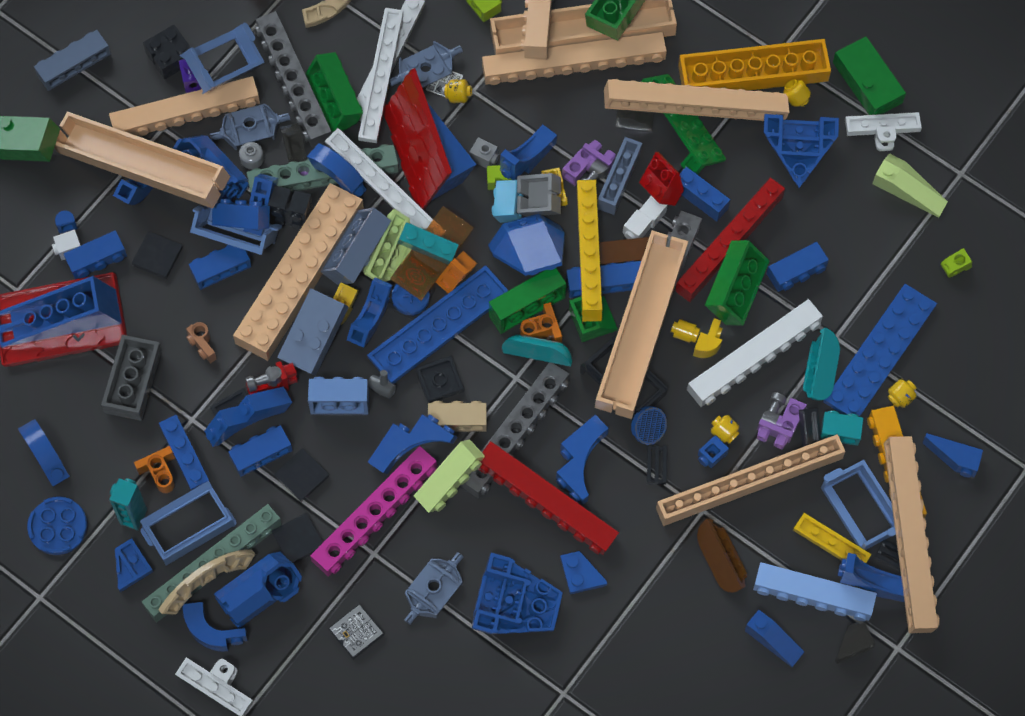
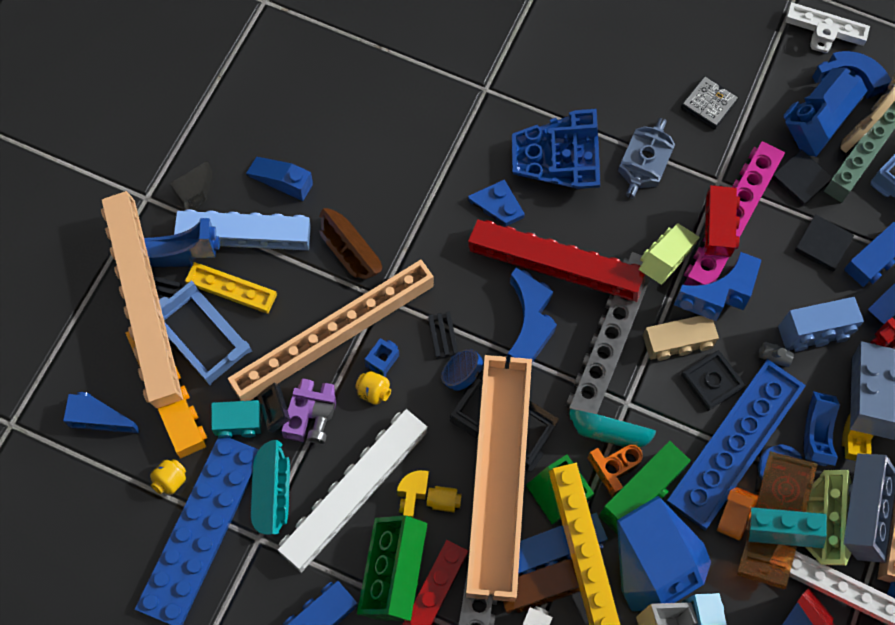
camera: 165 degrees right, 0 degrees up
none -> red brick [704,185,740,257]

